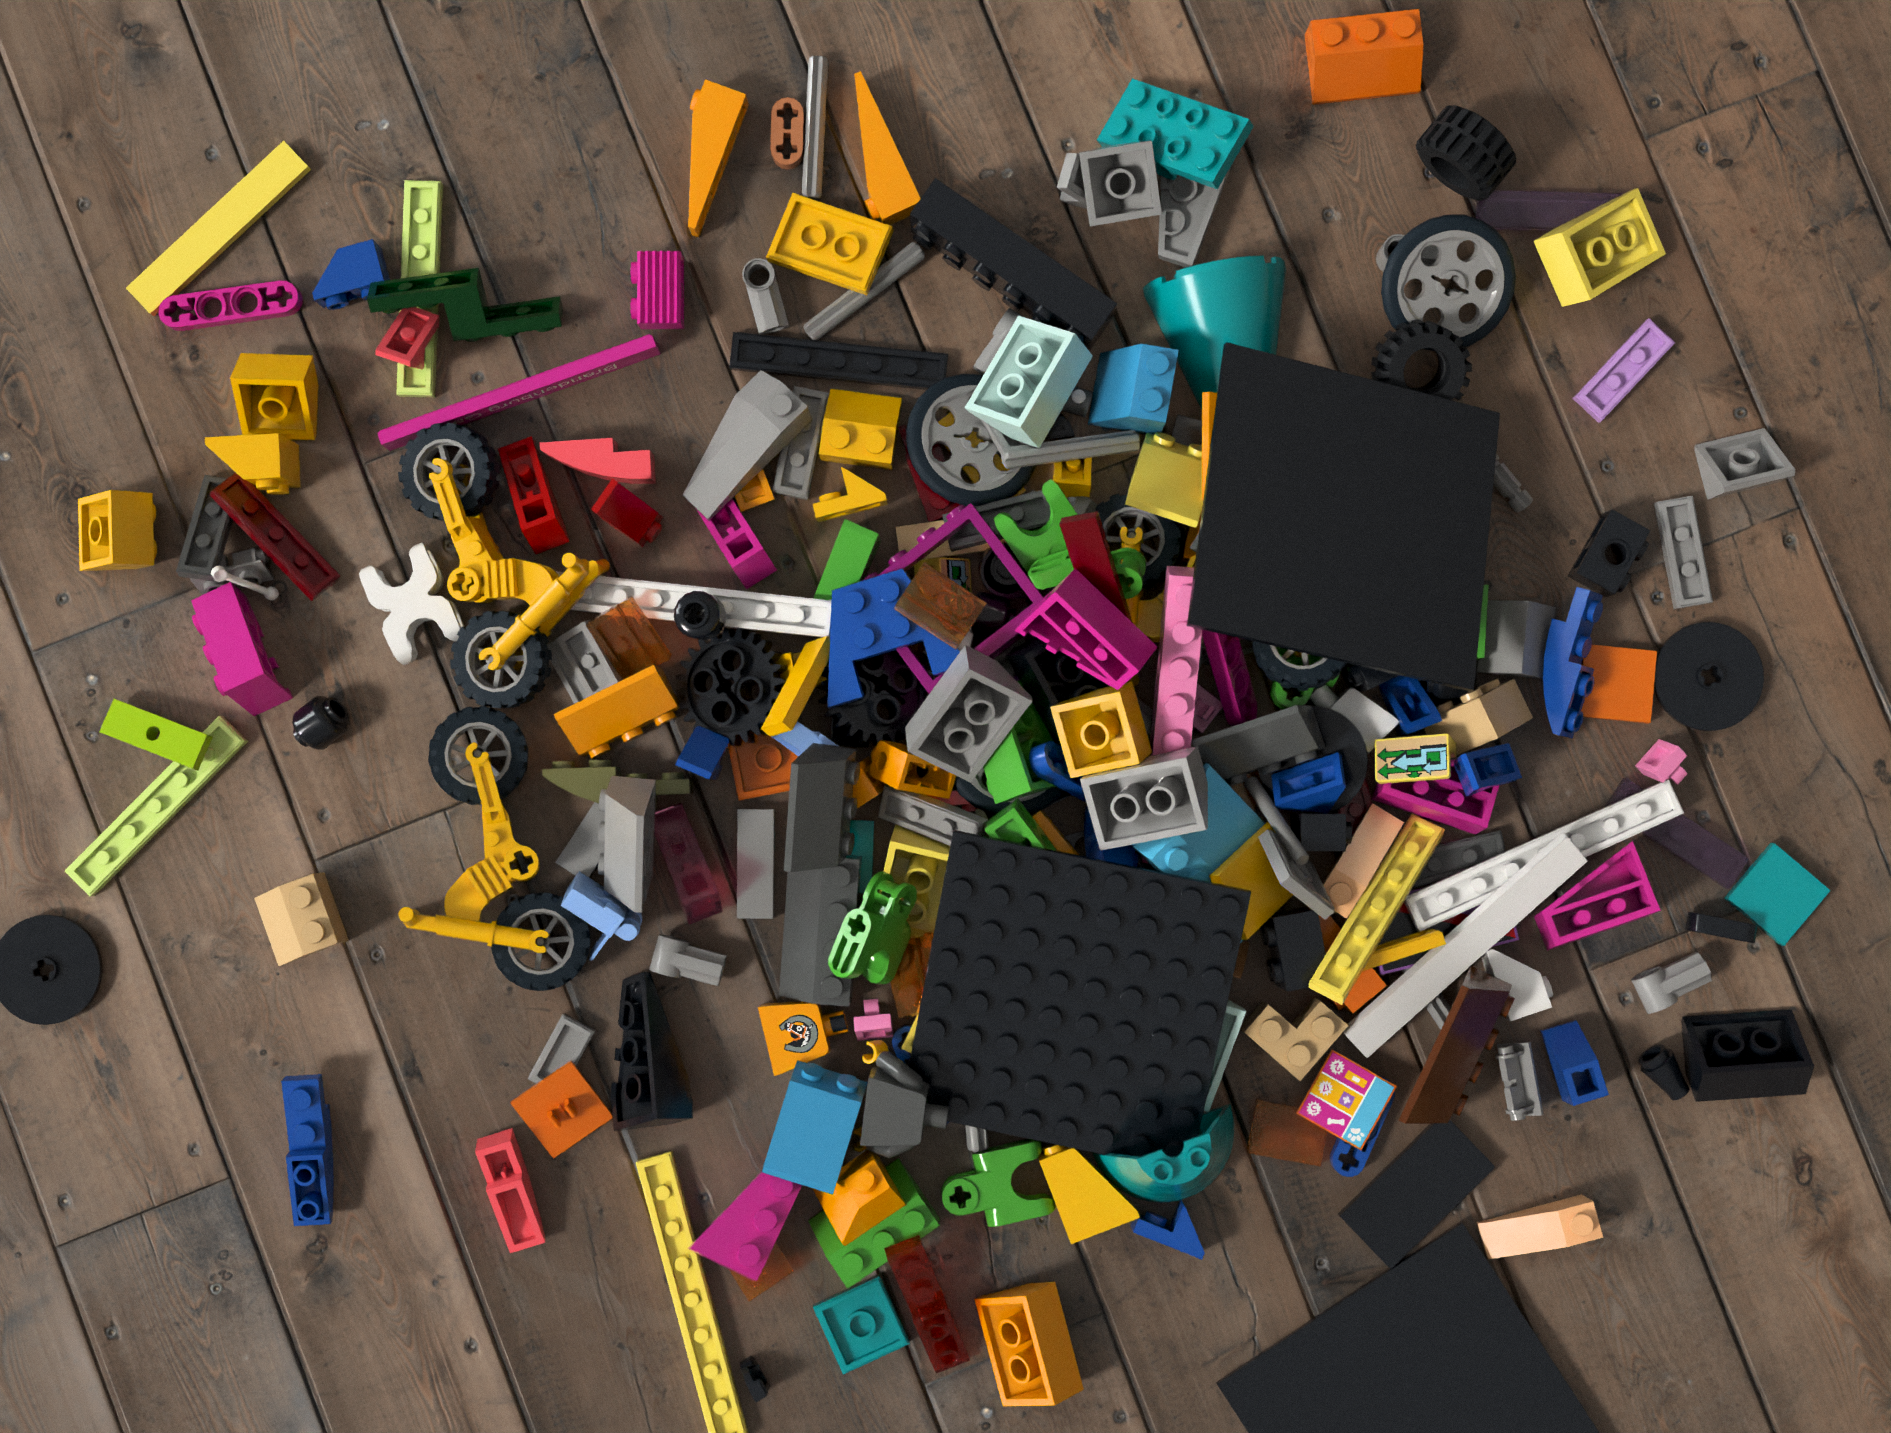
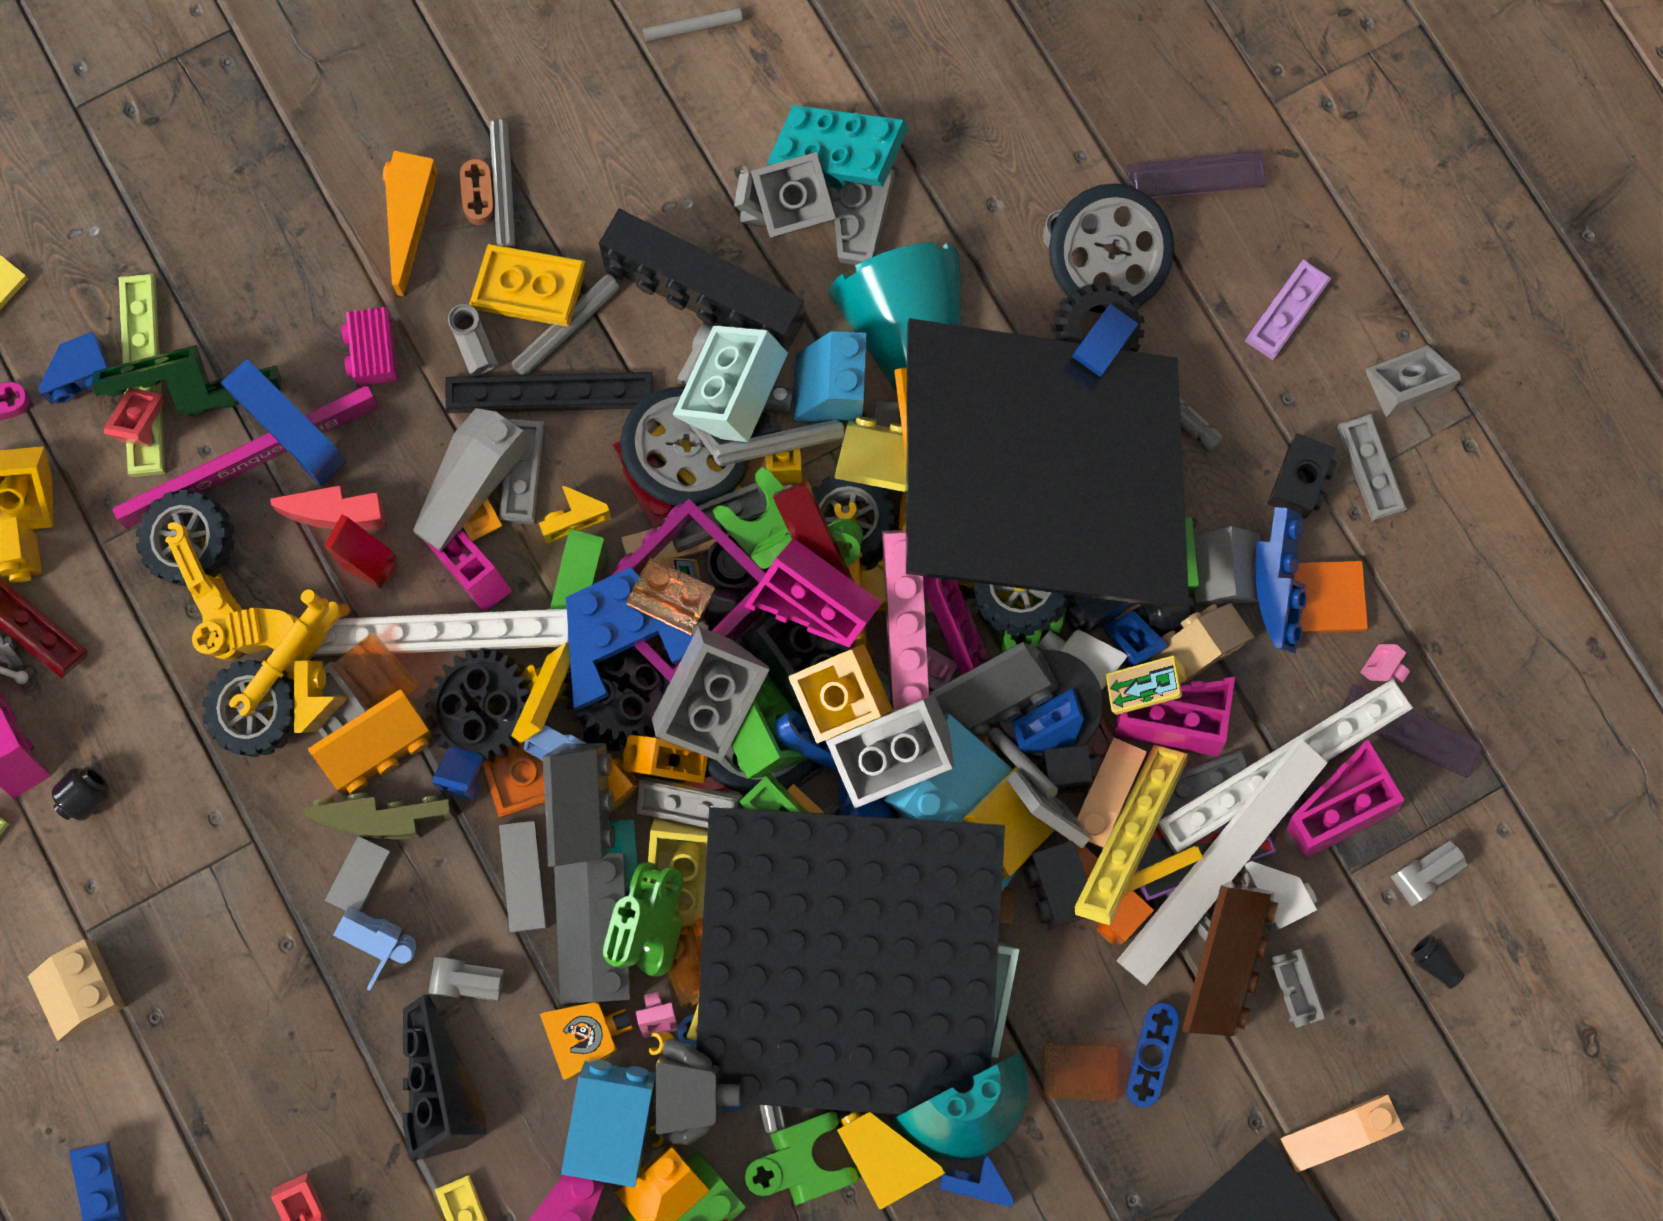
camera: 15 degrees left, 10 degrees down
white piece [359,542,465,666] -> none
piece [398,706,590,991] -> none
red slope [498,436,570,555] -> none
orange piece [510,1060,613,1159] -> none
light grey tile [527,1013,596,1084] -> none
light grey slope [598,776,656,913] -> none
clear pink slope [654,803,723,925] -> none
black head [674,591,726,641] -> none
yellow slope [819,389,902,470] -> none
light orange slope [854,71,921,225] -> none
tan brick [1240,998,1349,1081] -> none
piece [1296,1049,1397,1150] -> none
orange slope [1305,9,1424,105] -> none
black tile [1338,1120,1495,1269] -> none
black tyre [1416,105,1517,201] -> none
blue slope [1454,743,1522,797] -> none
light yellow slope [1534,188,1666,307] -> none
blue slope [1540,1020,1609,1106] -> none
black piece [1654,622,1764,731] -> none
black slope [1681,1009,1814,1102] -> none
black beam [1685,912,1758,943] -> none
teal tile [1724,843,1831,946] -> none
none -> blue beam [221,359,347,486]
none -> yellow slope [294,661,348,733]
none -> blue slope [1072,304,1138,377]

